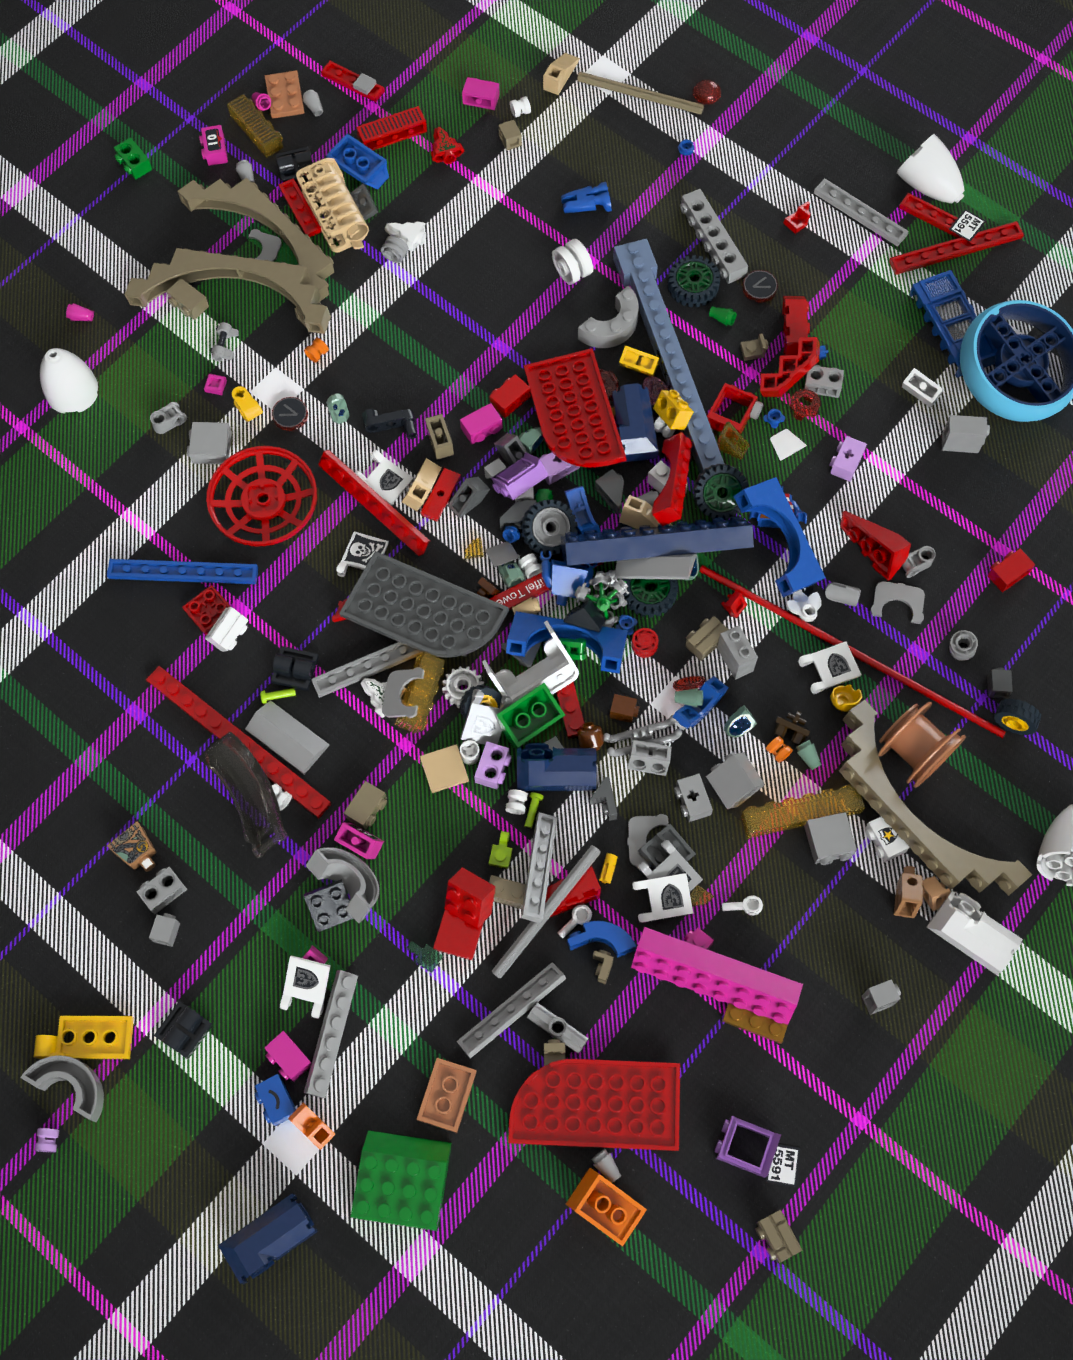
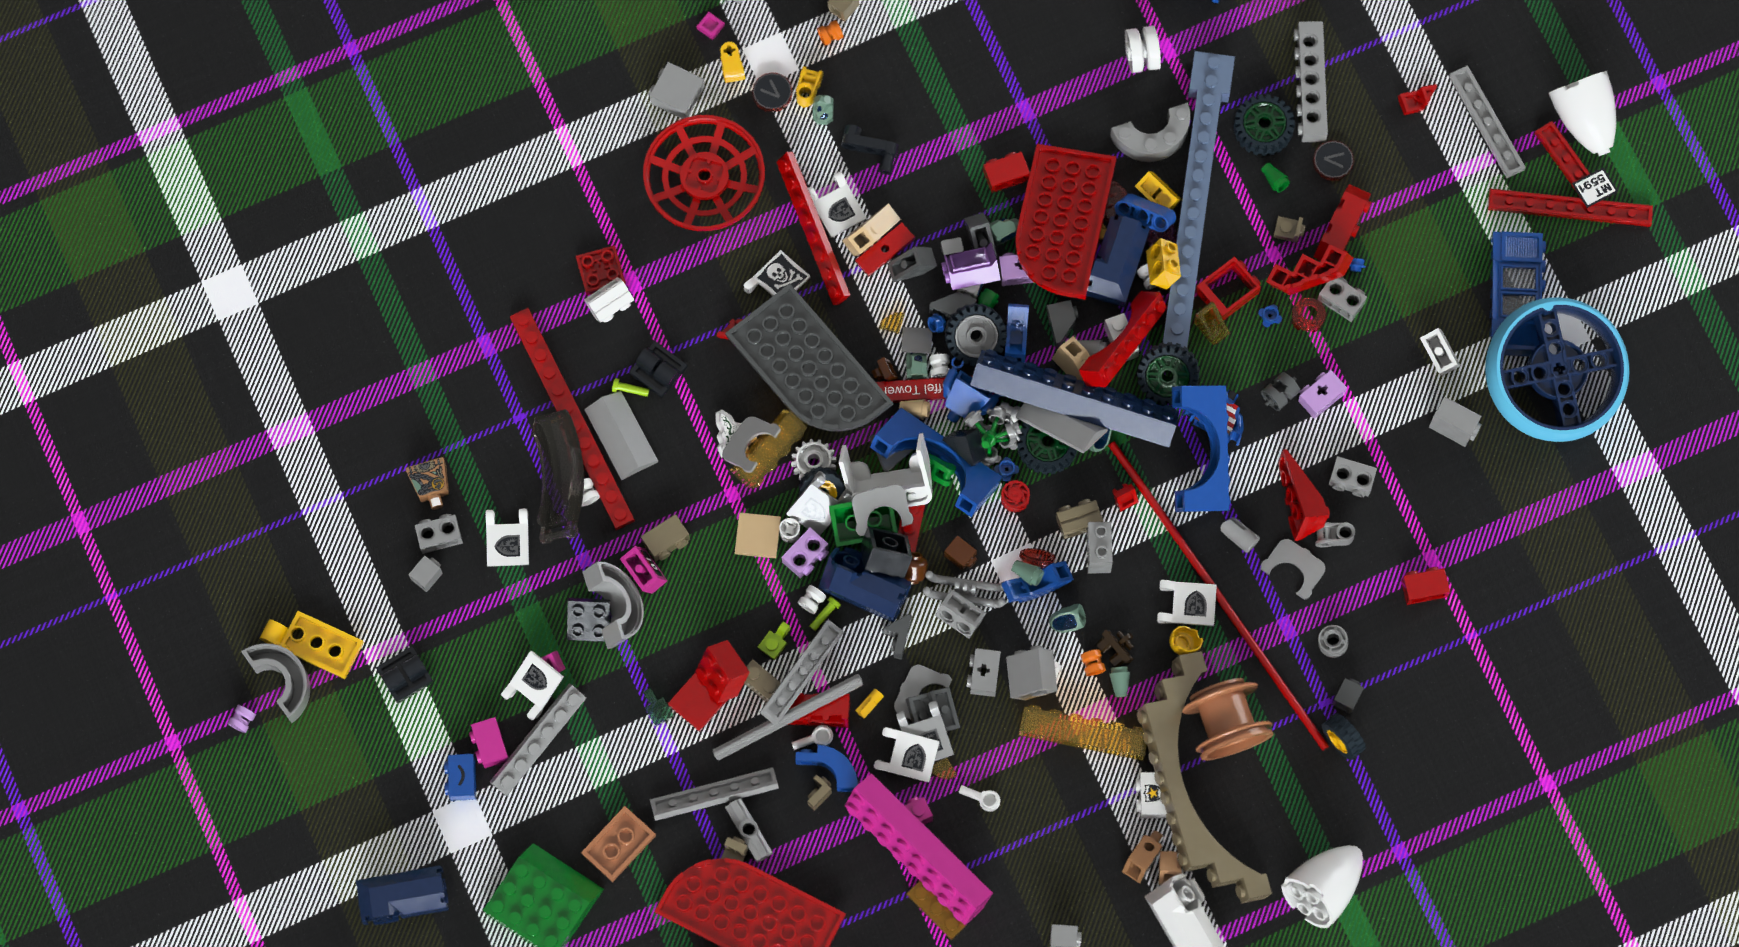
camera: 25 degrees right, 5 degrees up
blue plate [107,559,258,584] -> none
light grey piece [150,402,187,434] -> none
orange brick [288,1103,335,1150] -> none
light grey plate [311,642,424,698] -> none
dark tan brick [425,414,454,459] -> none
dark pink brick [460,403,503,444] -> none
light grey tile [750,401,763,420] -> none
white sticker [770,429,807,461] -> none
white plate [786,591,821,622] -> none
light grey piece [804,812,857,865] -> none
none -> white flag [486,508,529,567]
none -> yellow piece [796,66,823,107]
none -> light grey piece [852,484,913,536]
none -> black brick [860,526,913,578]
none -> blue beam [1115,194,1176,232]
none -> dark grey wheel [1261,372,1300,411]
none -> light grey brick [1328,456,1377,497]

